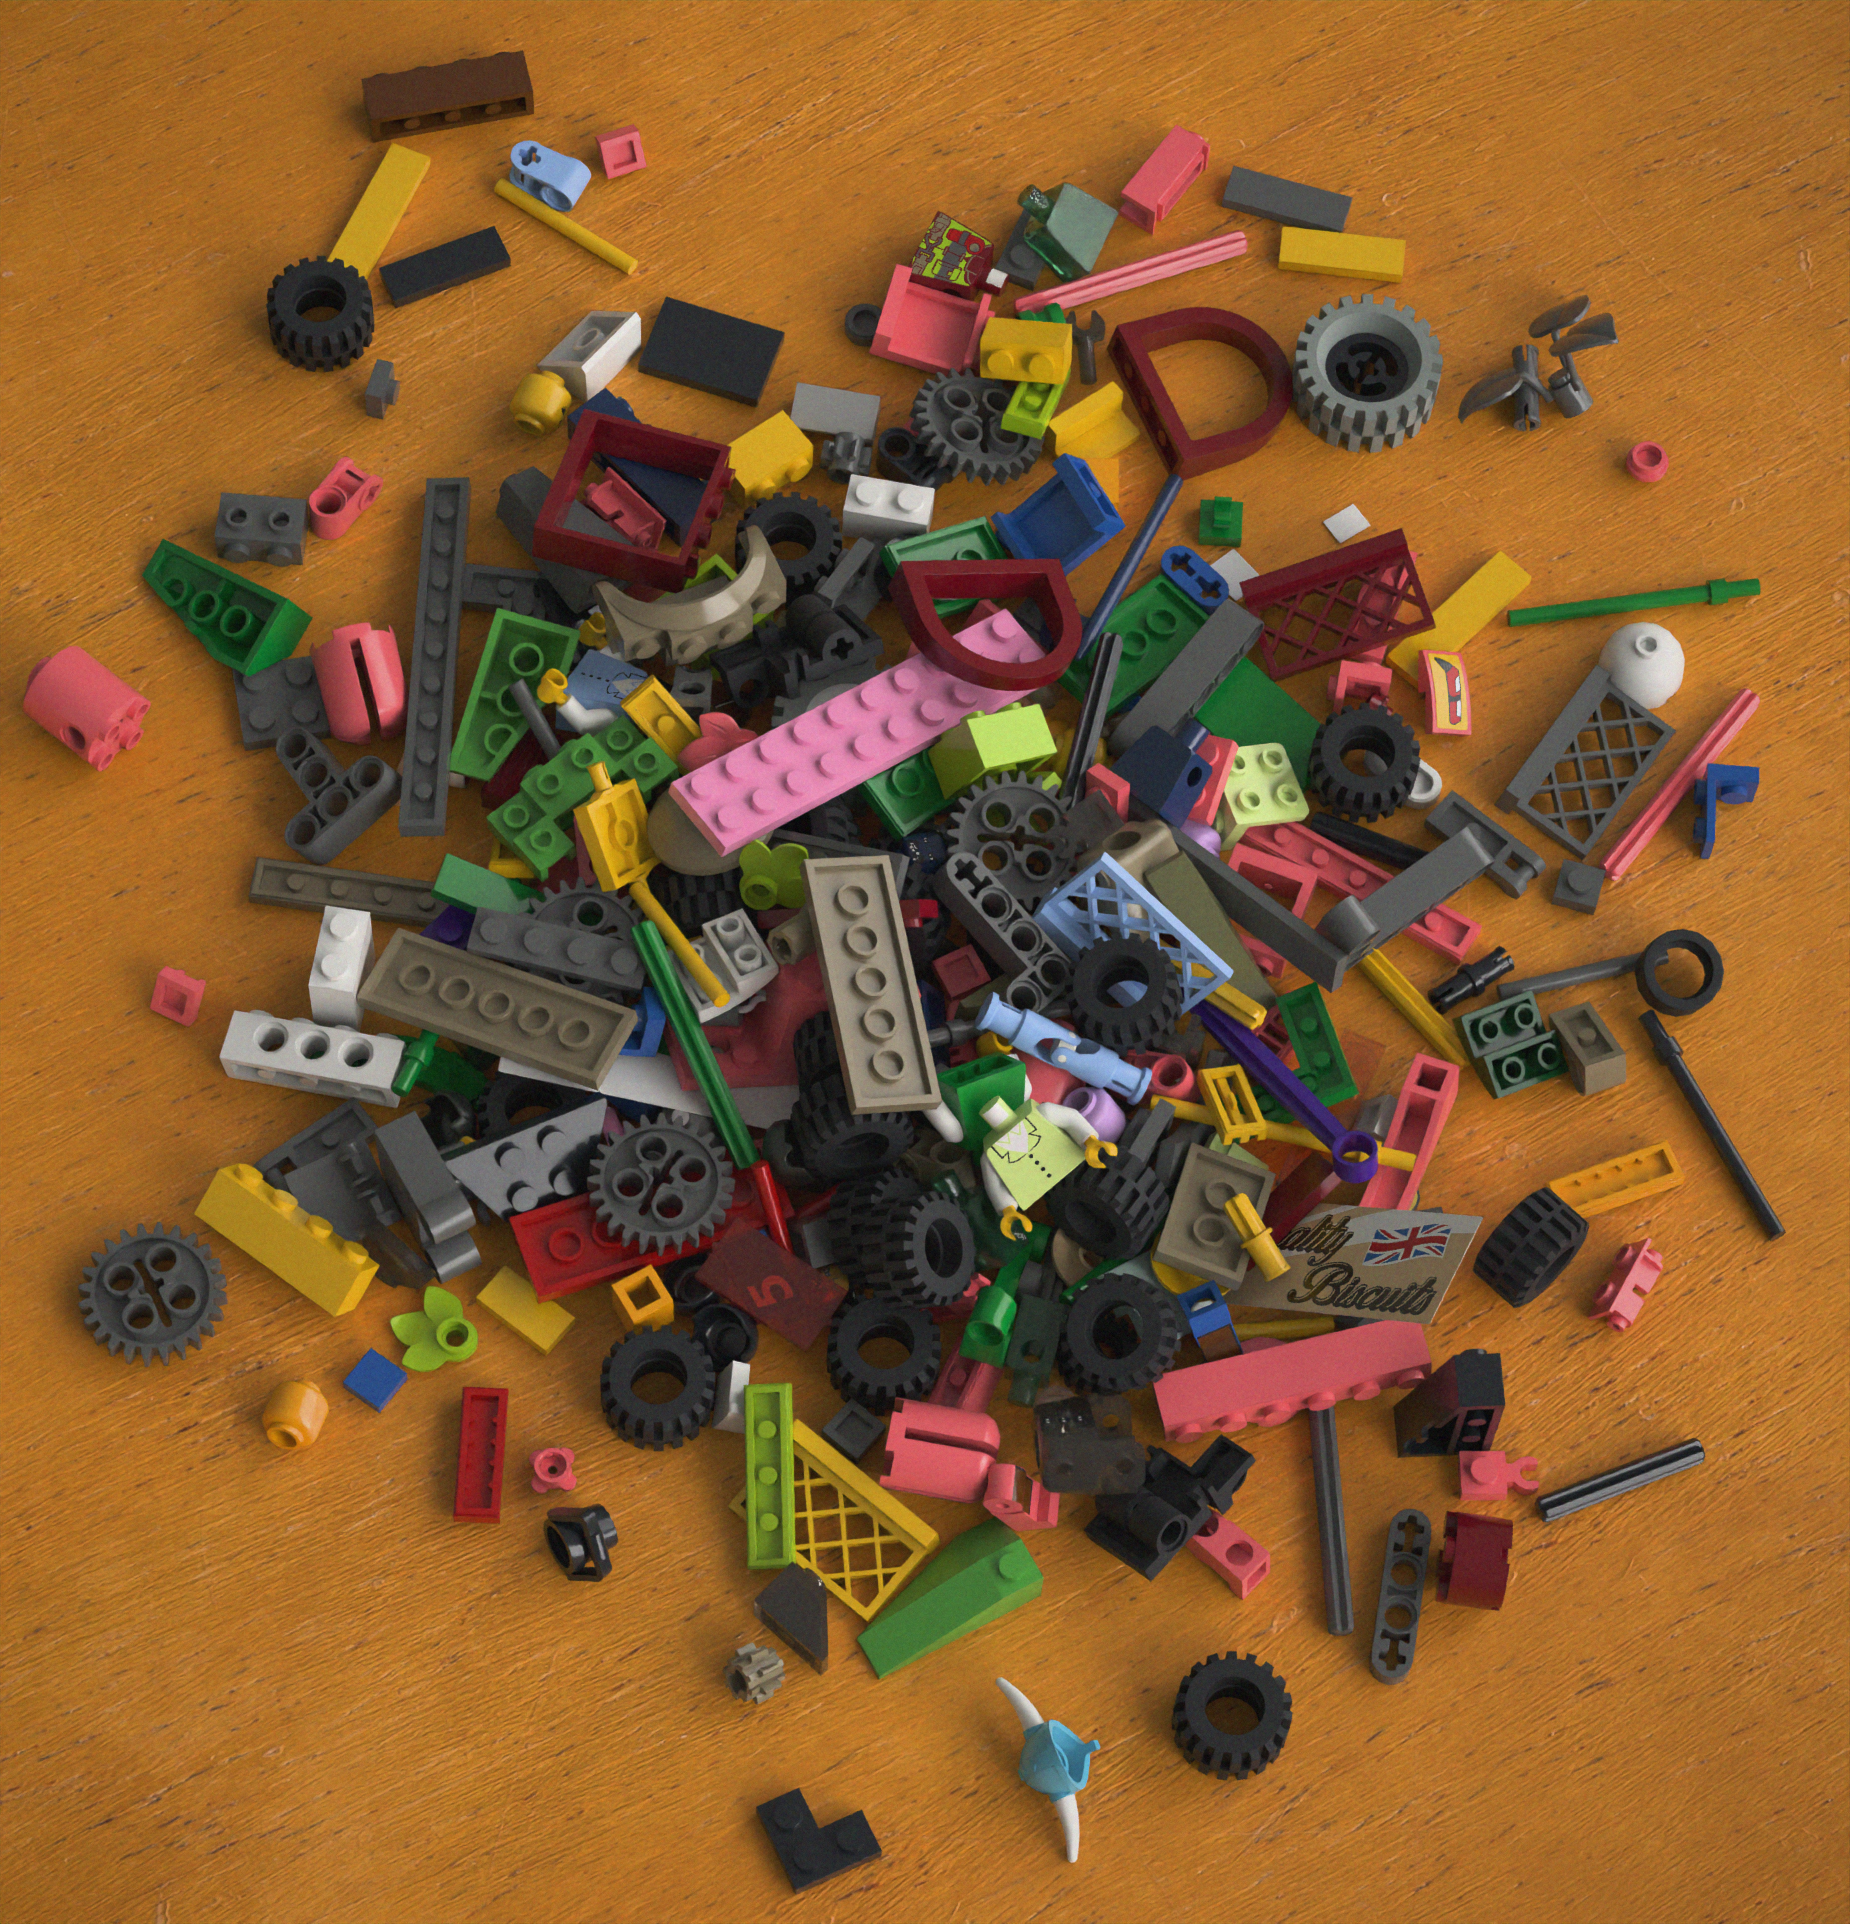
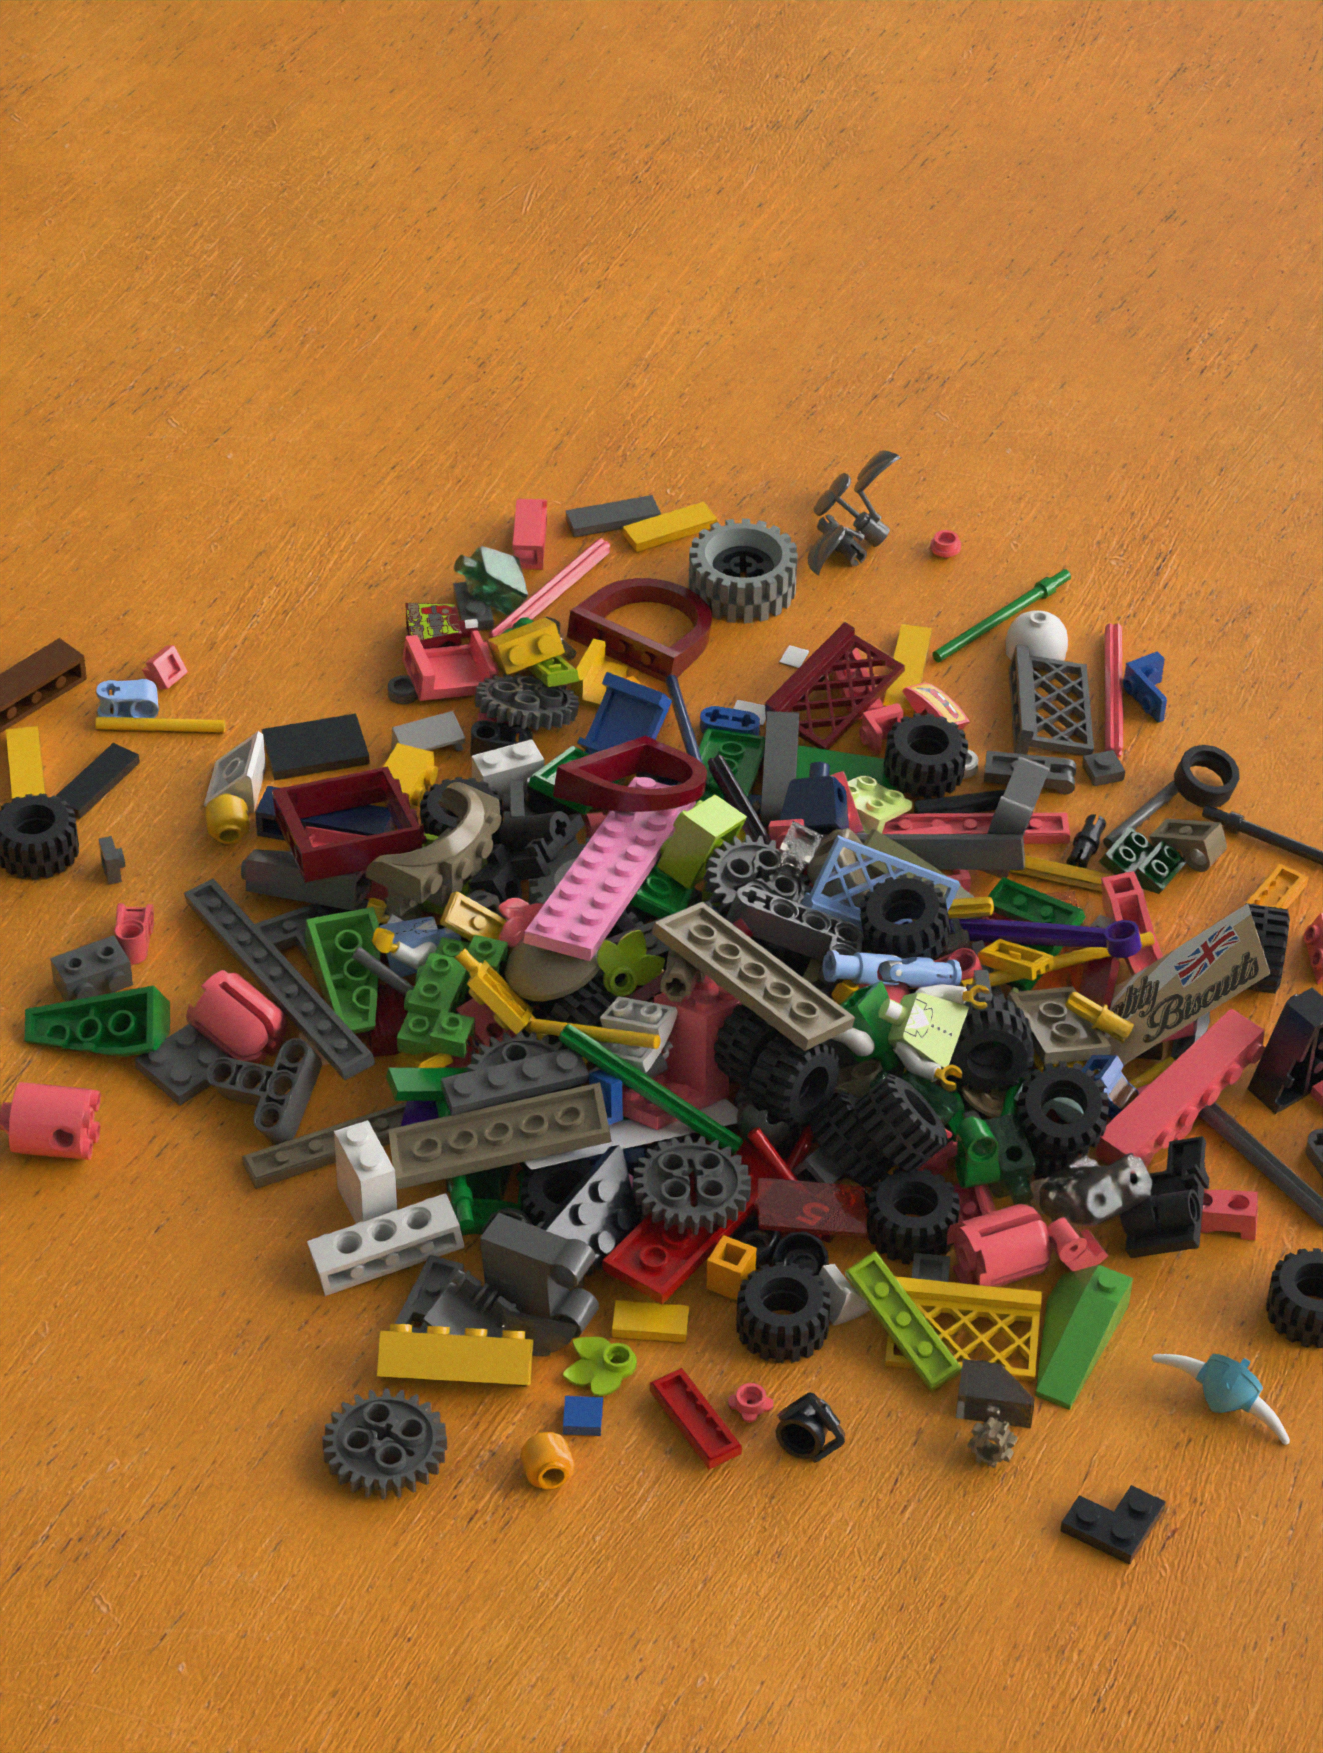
camera: 30 degrees left, 20 degrees down
coral tile [150,966,206,1027] -> none
dark grey gear [820,432,873,485] -> none
green tile [1198,496,1243,547] -> none

